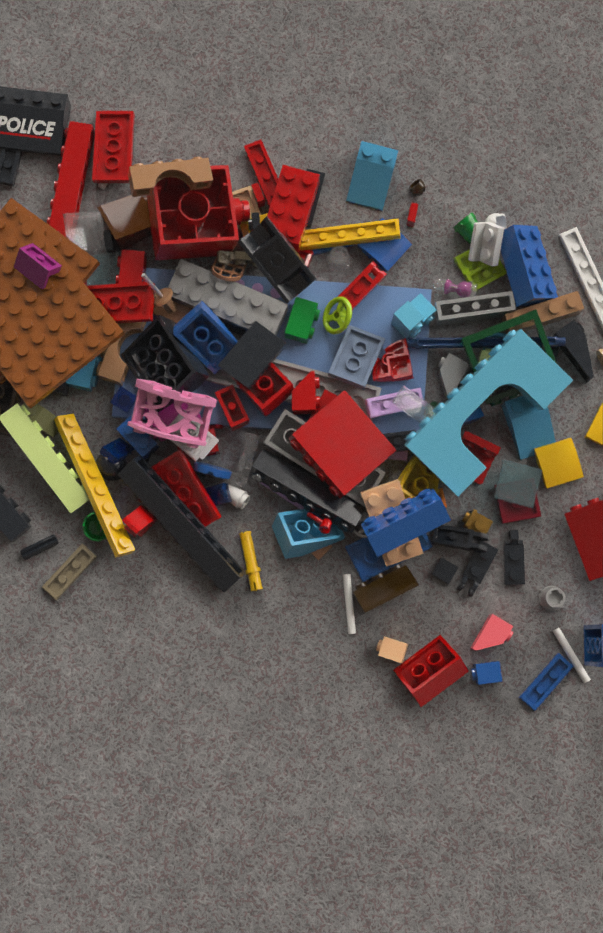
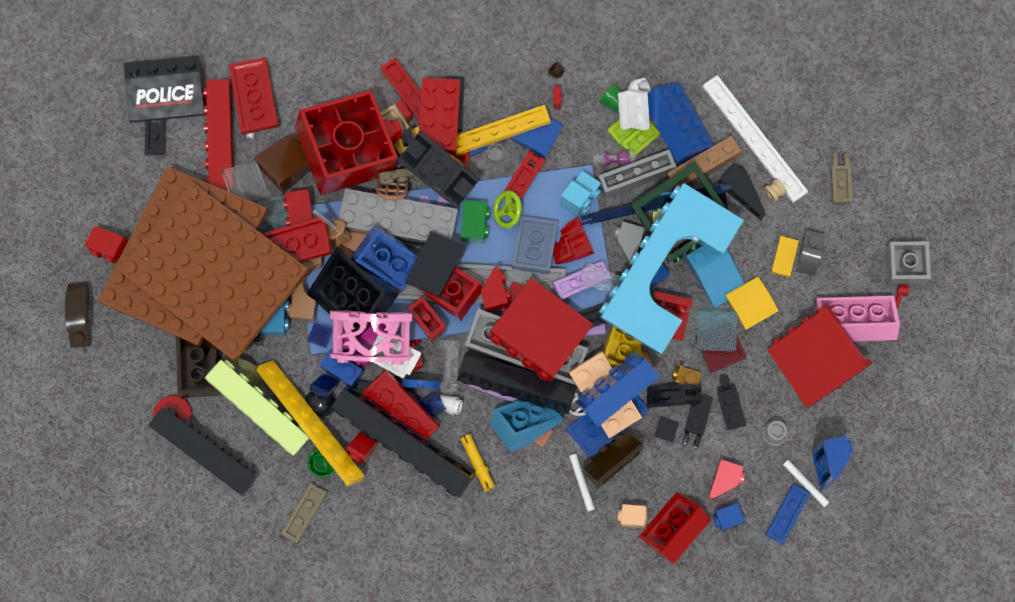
camera: 10 degrees left, 5 degrees down
magenta panel [14,243,62,289] -> none
black axle [20,534,59,560] -> none
black tile [103,230,116,254] -> none
medium nougat arch [128,157,213,197] -> none
red hand [307,512,332,534] -> none
dark azure slope [346,141,398,211] -> none

